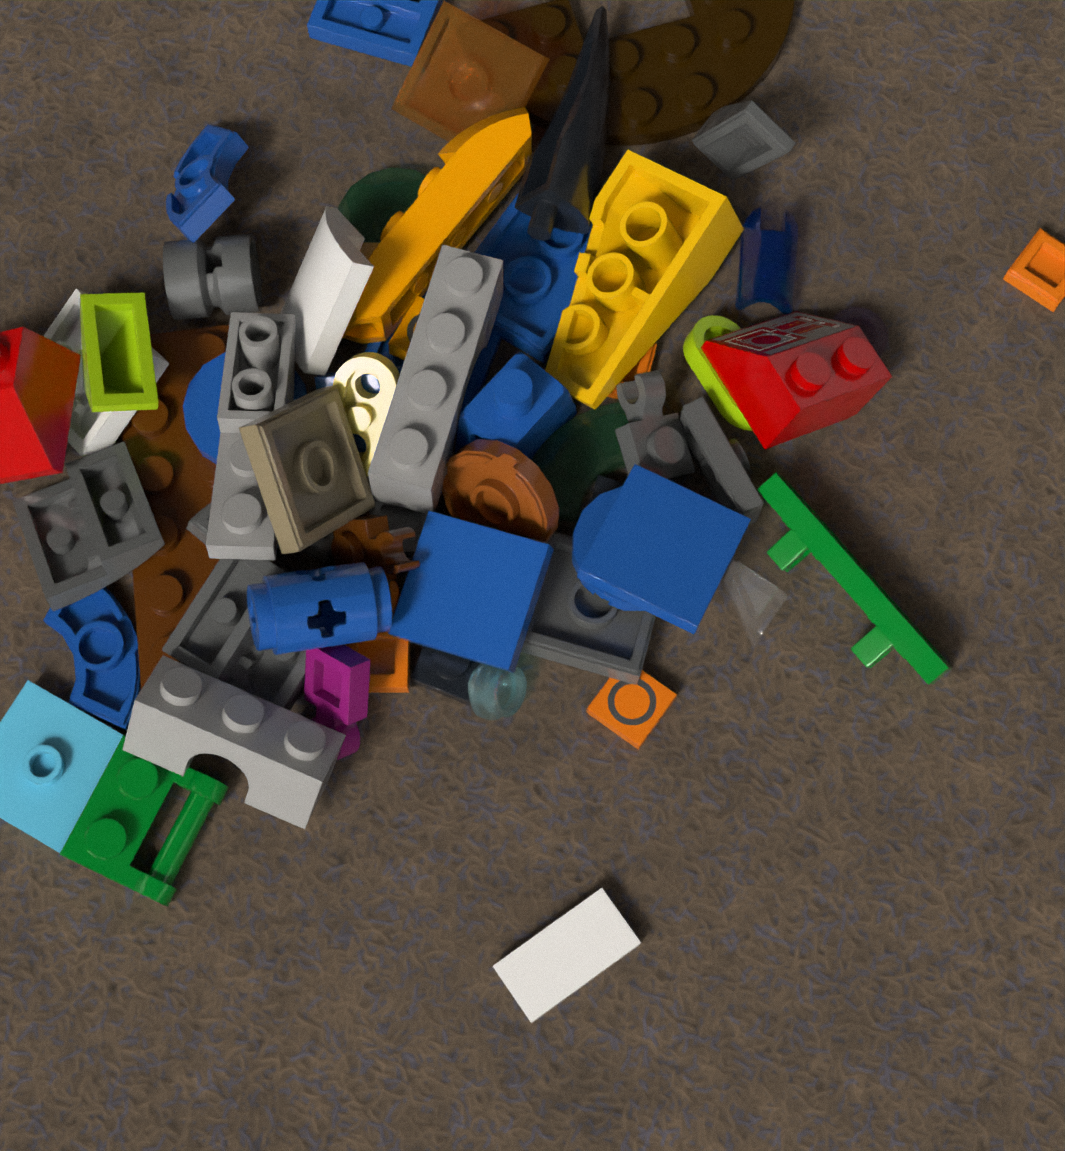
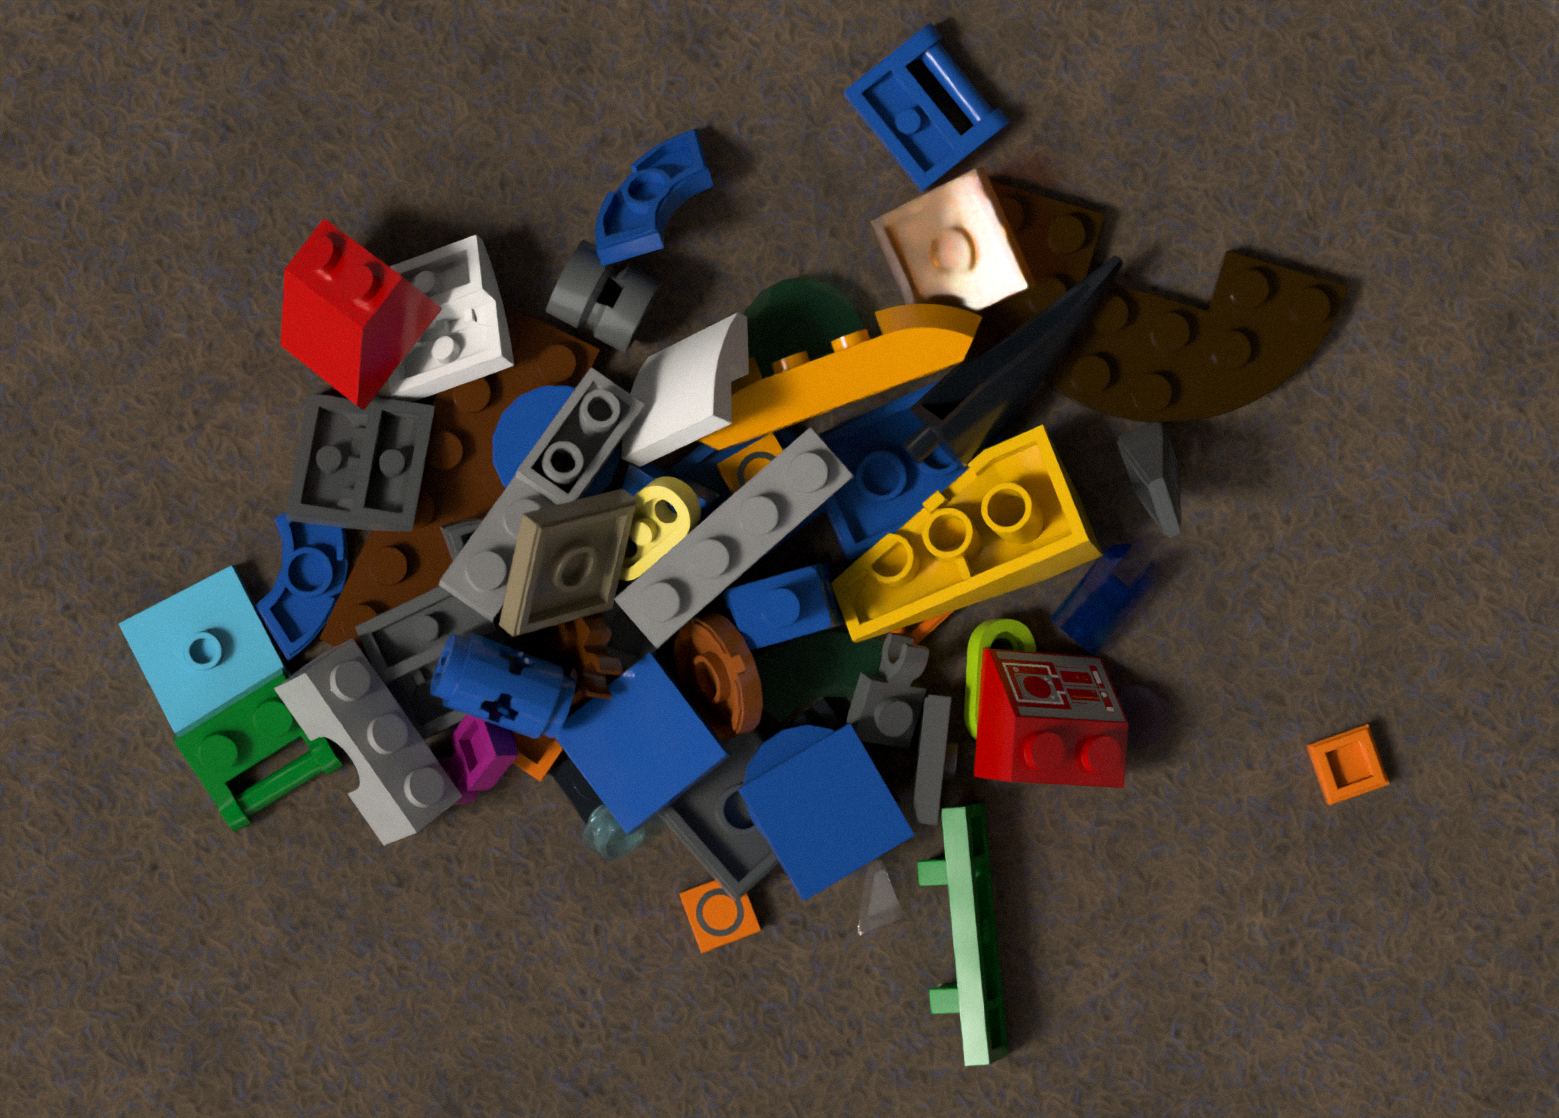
camera: 25 degrees right, 15 degrees up
lime slope [80,293,158,412] -> none
white tile [493,888,641,1024] -> none

